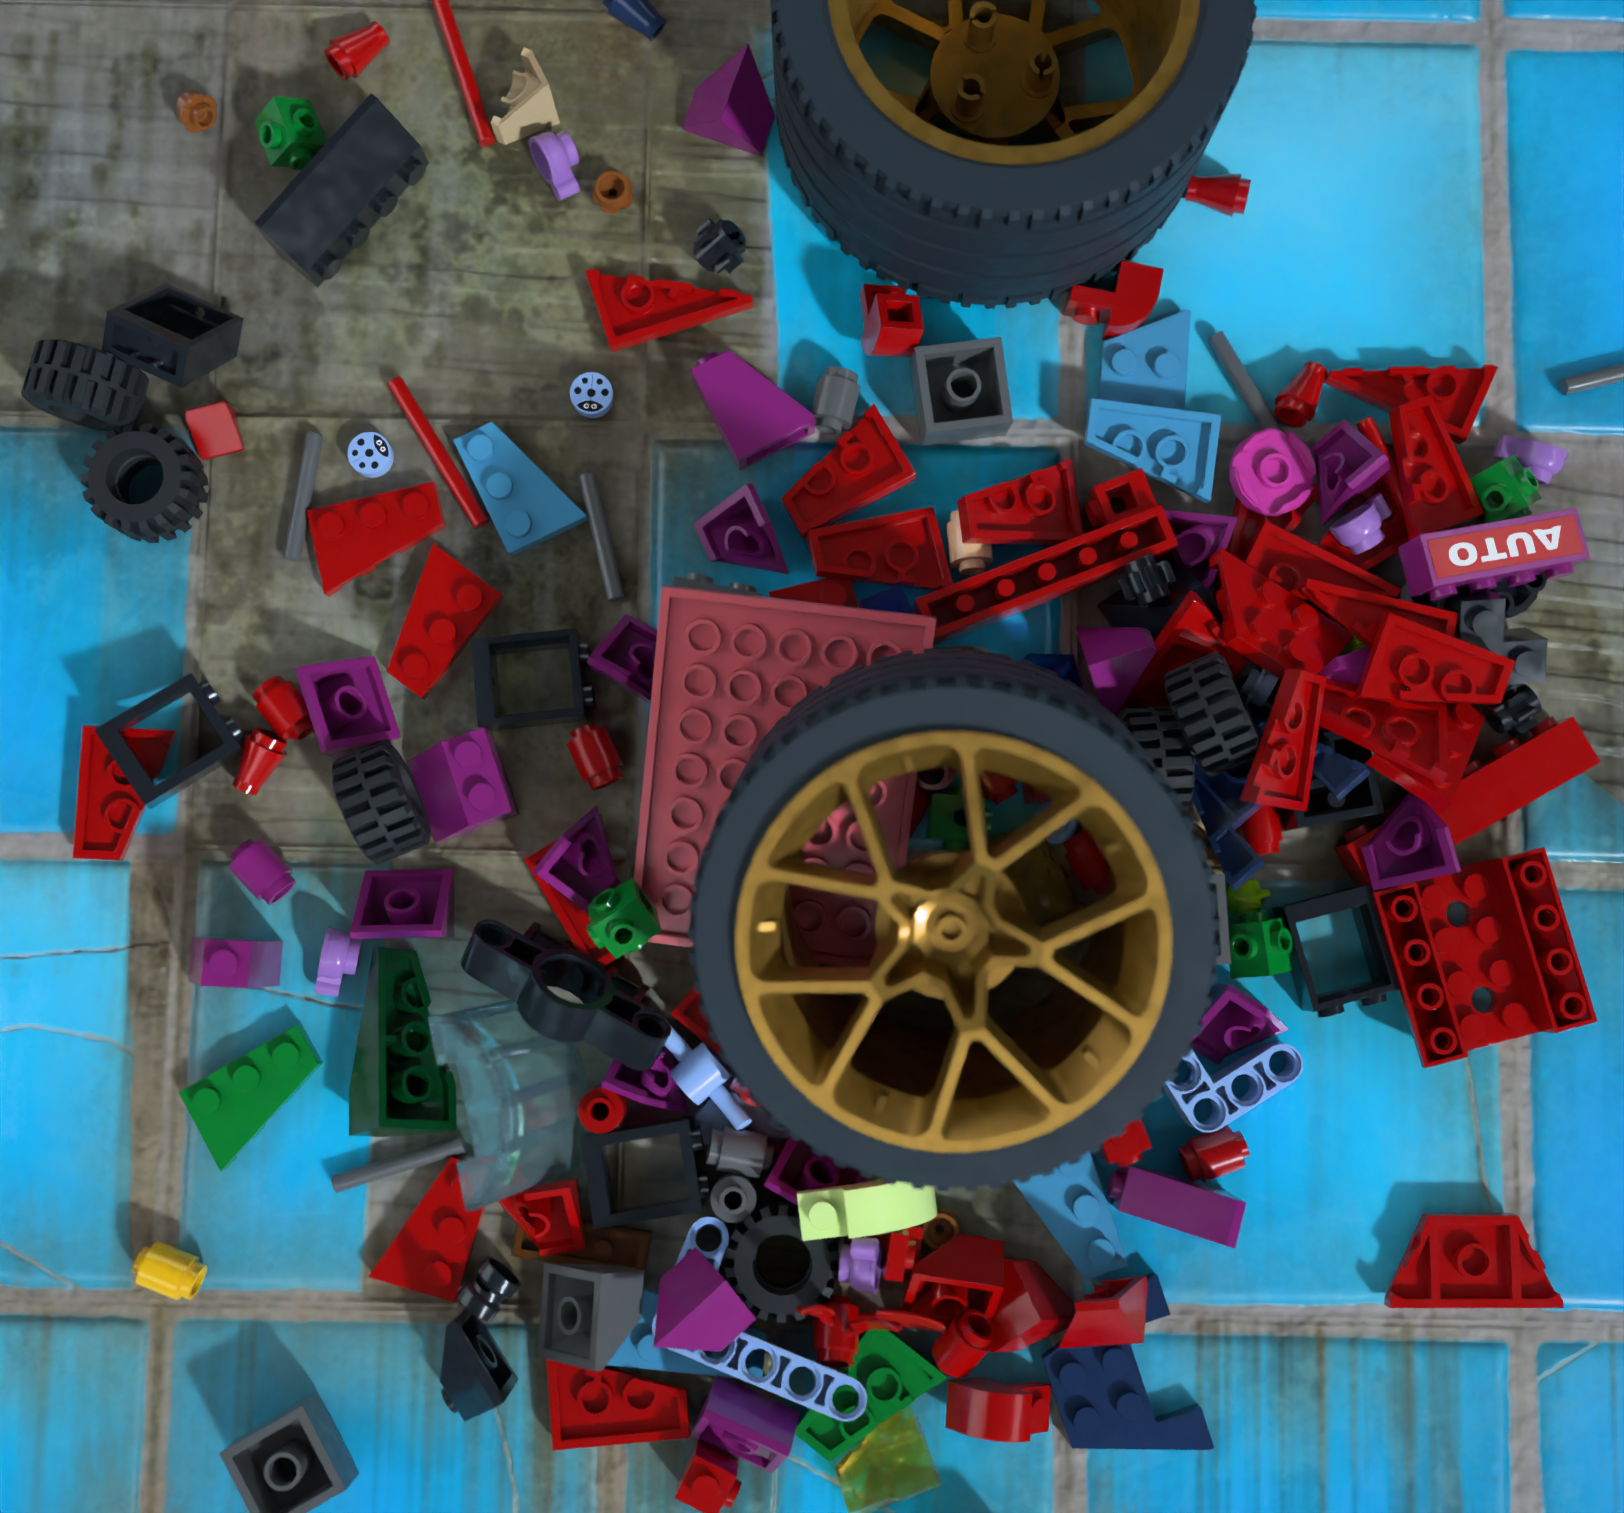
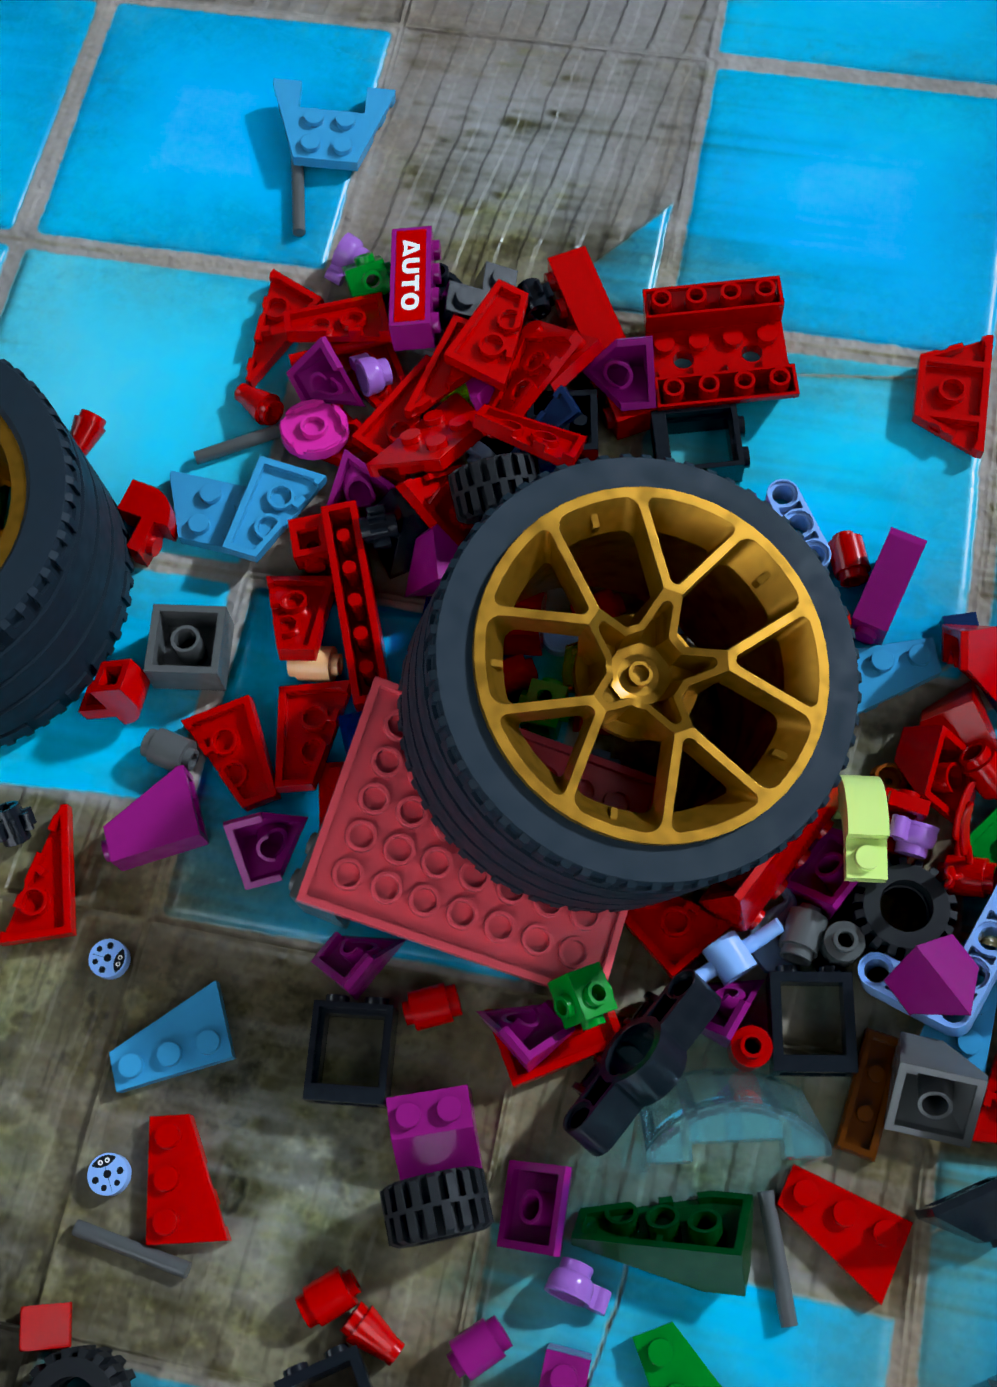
camera: 65 degrees left, 15 degrees down
magenta slope [295,656,401,760] -> none
red wing [386,543,504,699] -> none
red bar [387,377,489,529] -> none
black wheel [456,1256,521,1322] -> none
red slope [488,1178,585,1256] -> none
dark grey bar [578,473,625,601] -> none

